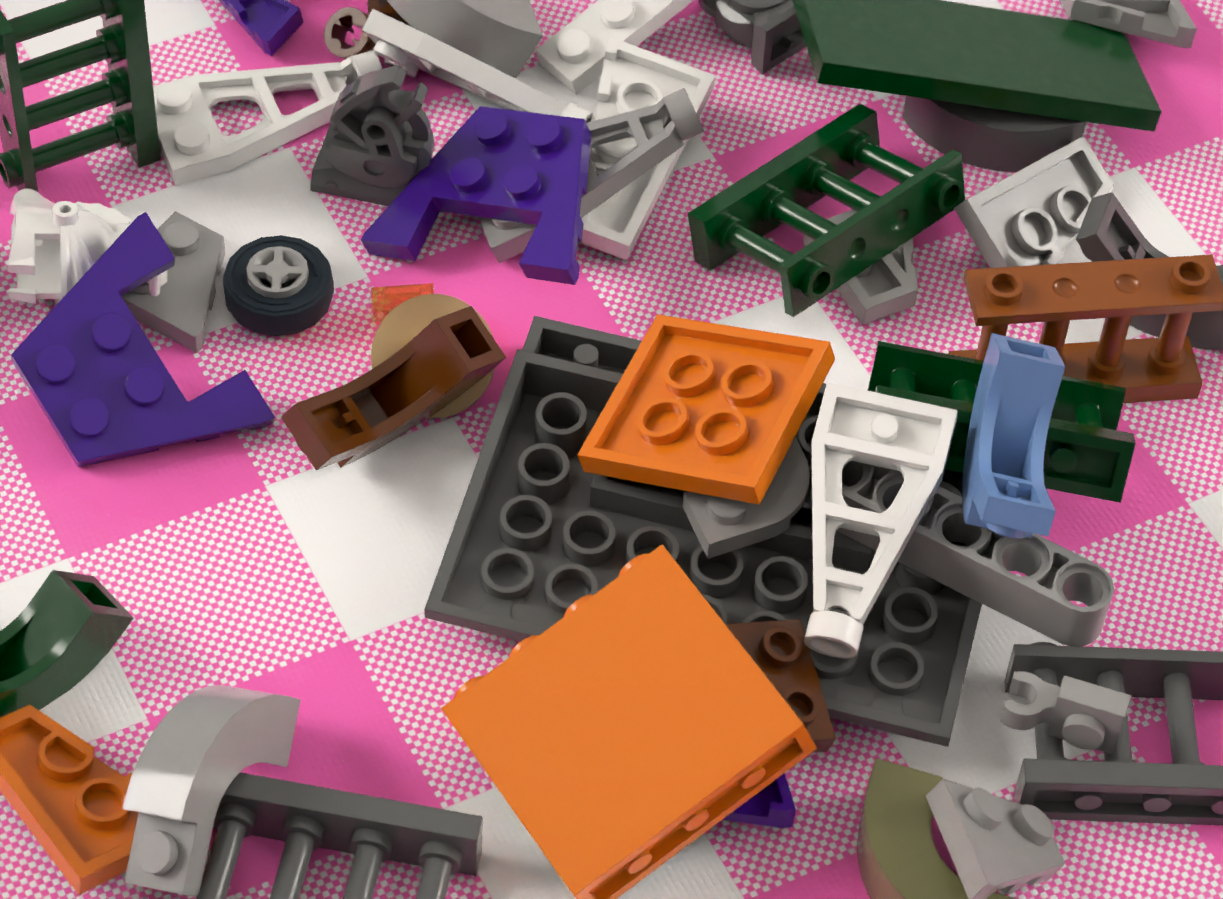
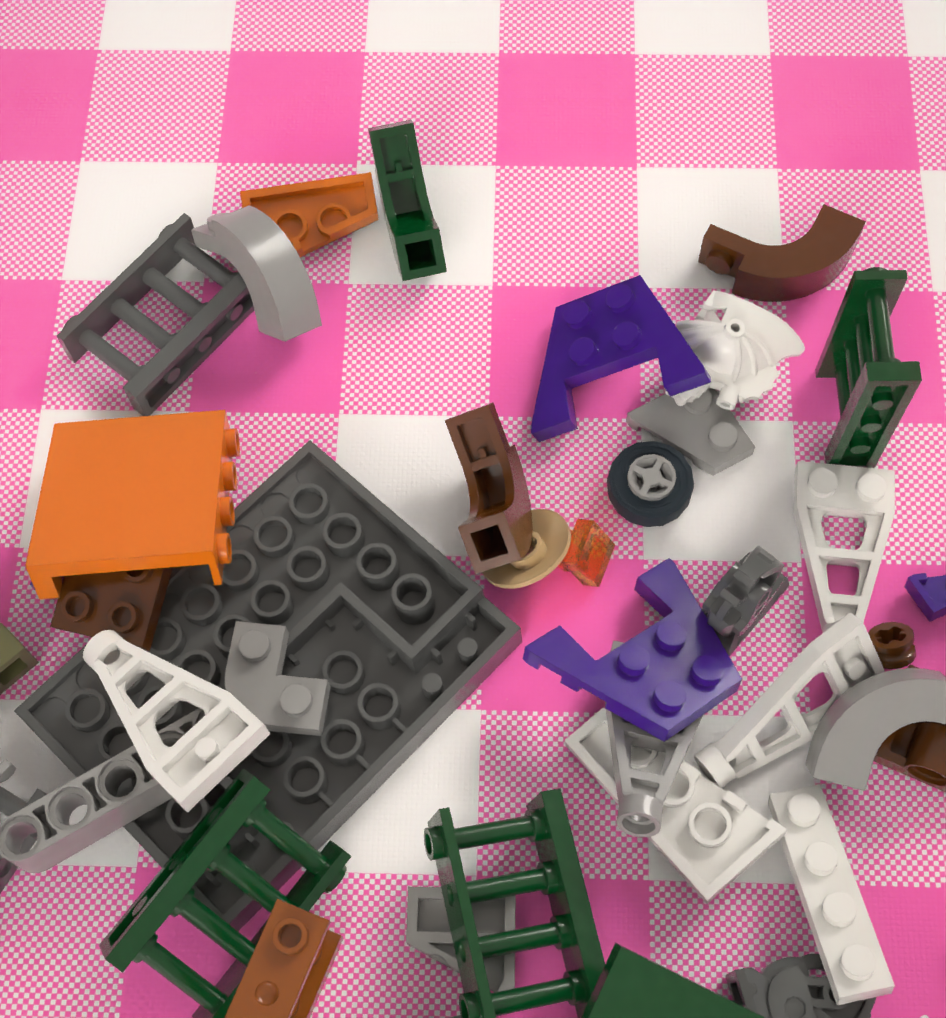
camera: 125 degrees right, 15 degrees up
orange plate [577,314,835,505] -> none
medium blue arch [962,333,1065,538] -> none

